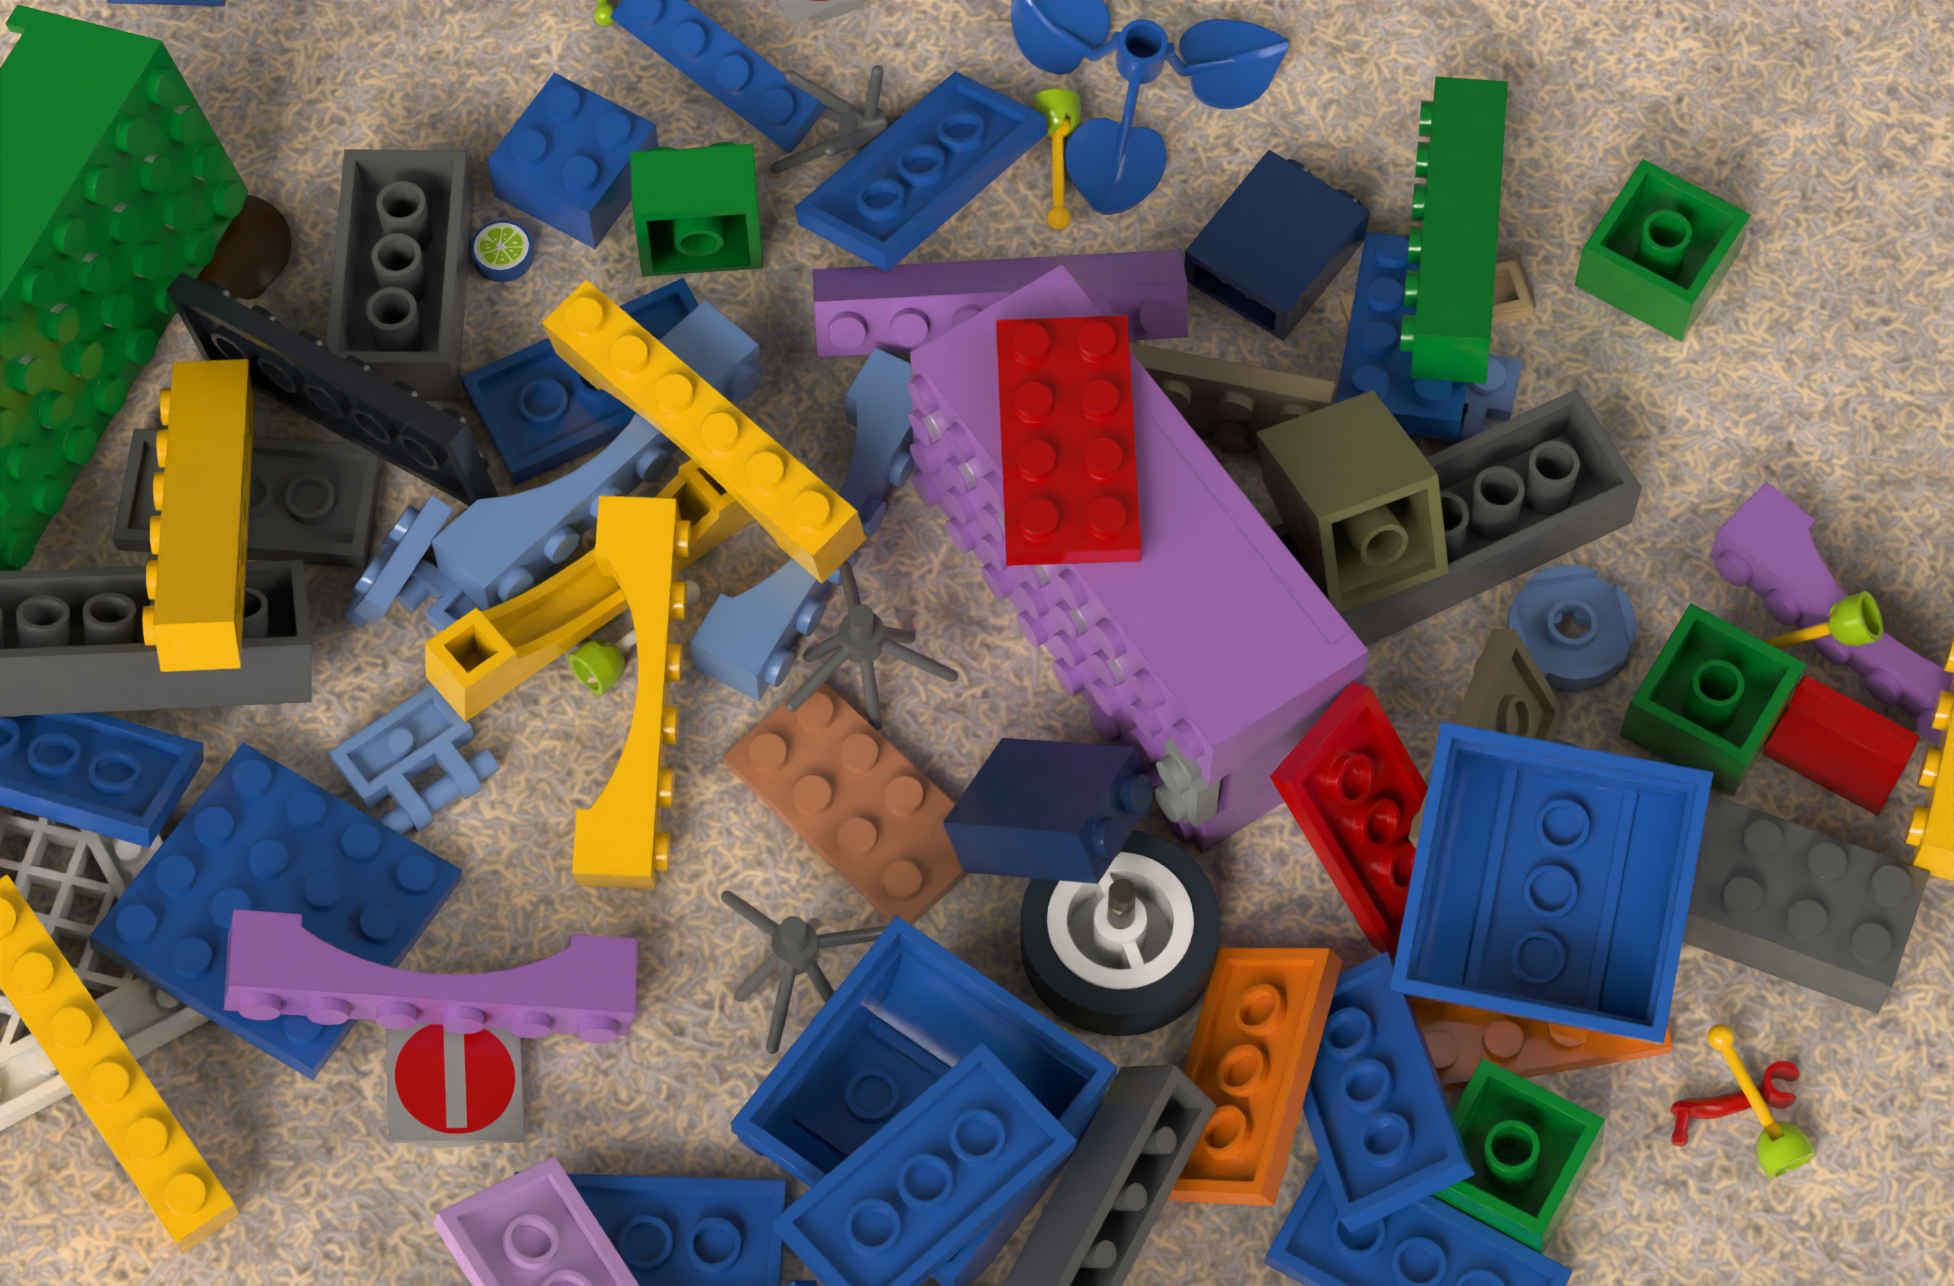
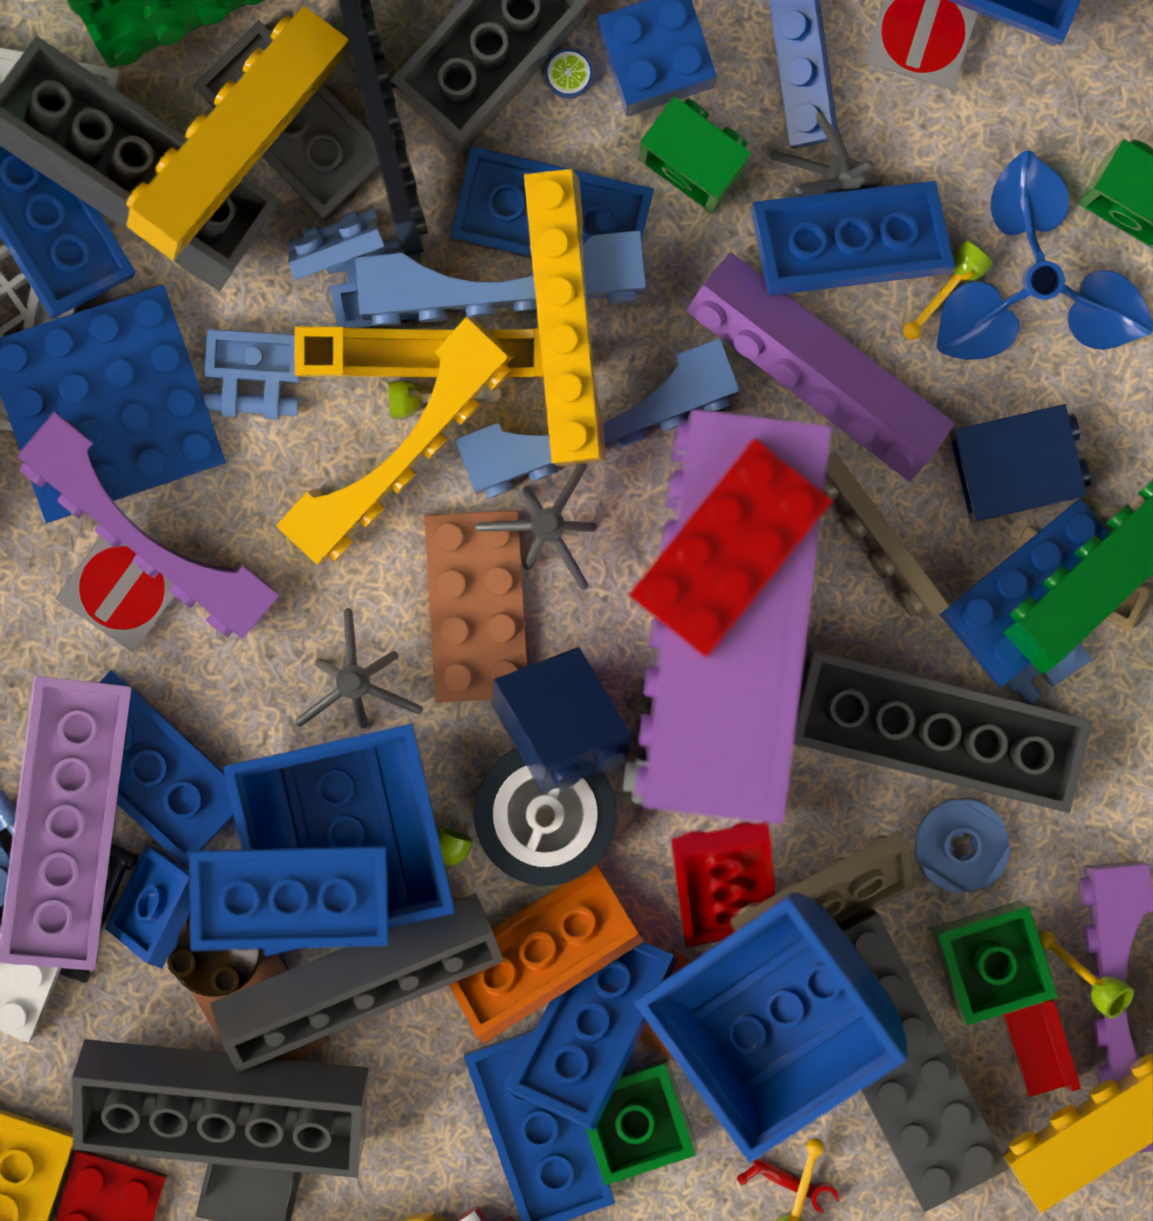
camera: 40 degrees right, 25 degrees up
olive slope [1256,390,1449,614] -> none

